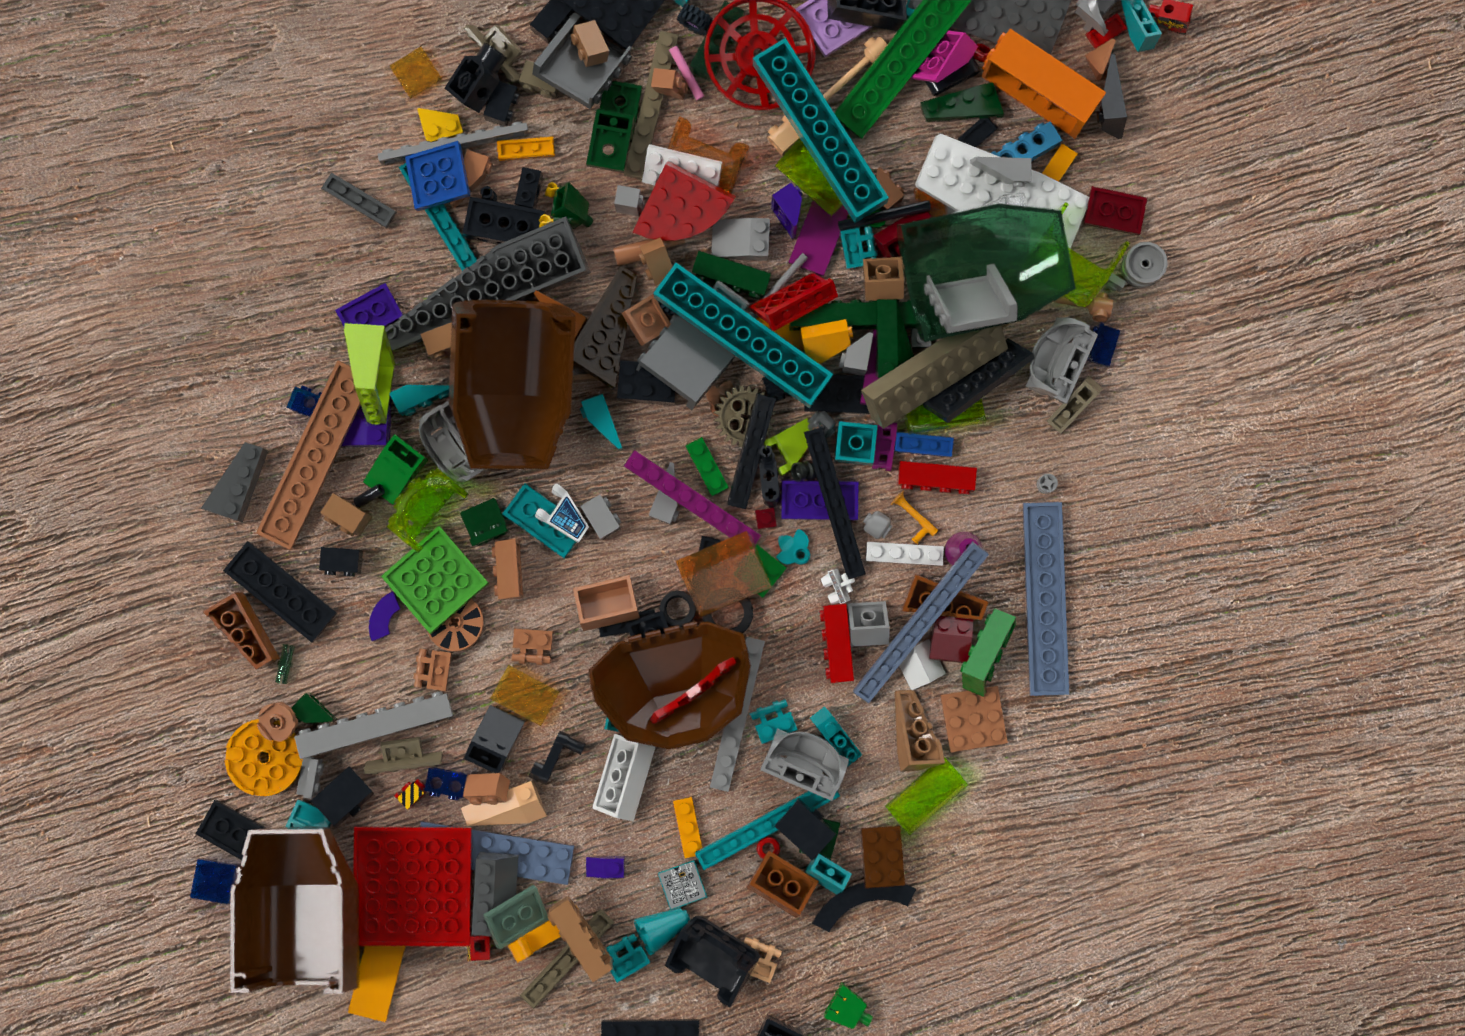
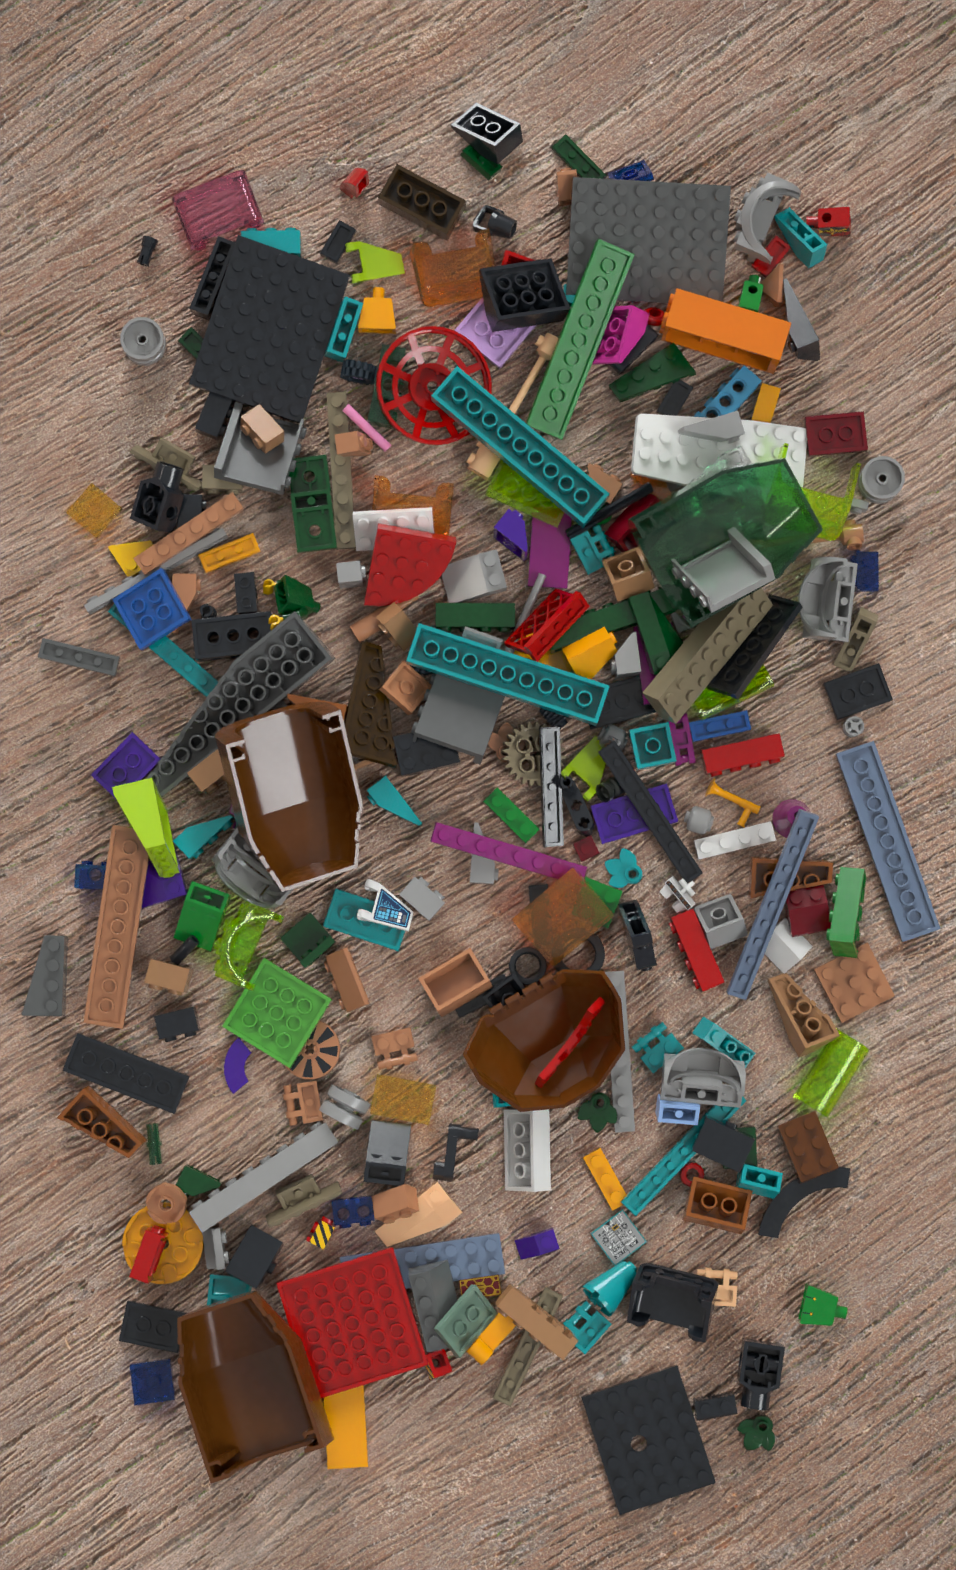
camera: 20 degrees left, 0 degrees up
none -> red window [129,1225,169,1284]
none -> nougat plate [133,492,244,576]
none -> light grey wheel [319,1084,371,1130]
none -> tile [459,1274,501,1297]
none -> dark green plate [578,1093,618,1133]
none -> black brick [618,899,657,971]
none -> light blue brick [655,1094,700,1125]
none -> green torso [738,275,764,312]
none -> black tile [823,663,893,721]

